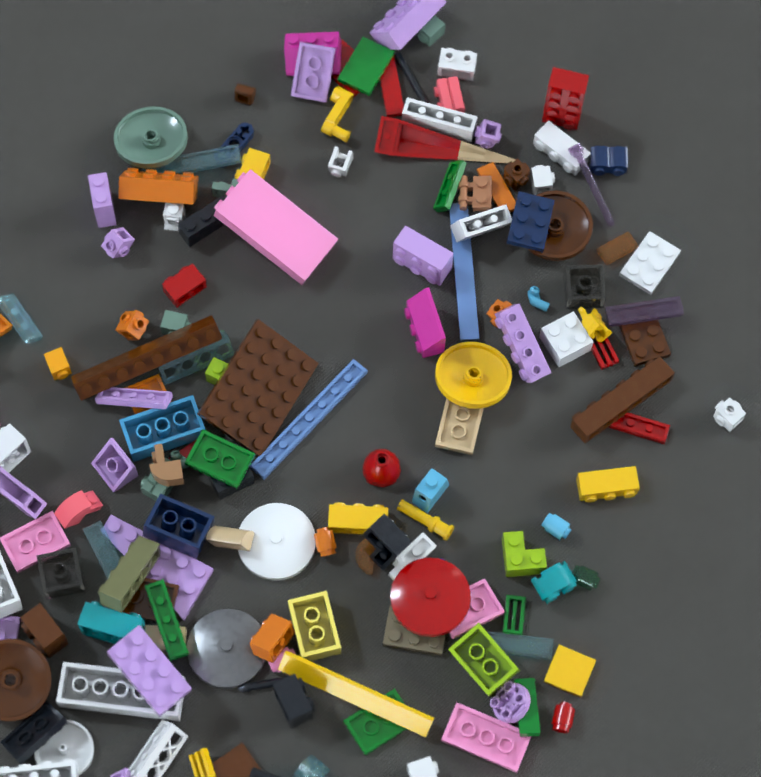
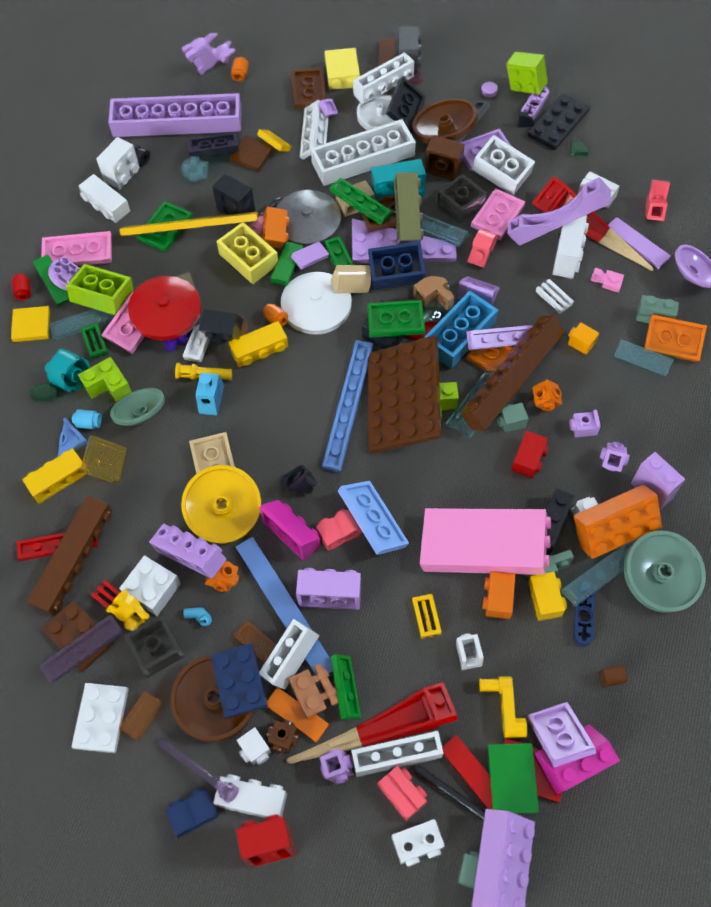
camera: 155 degrees right, 5 degrees down
lavender brick [107,625,192,717] -> none
red piece [362,448,401,487] -> none
none -> medium blue tile [56,417,88,458]
none -> clear yellow tile [80,435,127,484]
none -> sand green dish [110,388,165,426]
none -> clear orange tile [233,620,276,663]
none -> green tile [271,242,303,286]
none -> black hat [280,465,317,494]
none -> lavender tile [291,242,329,270]
none -> coral brick [316,509,362,551]
none -> green tile [324,236,354,268]
none -> light blue plate [338,481,409,555]
none -> yellow tile [412,594,442,639]
none -> orange brick [482,571,515,619]
none -> white tile [536,279,574,314]
none -> lavender brick [569,410,601,437]

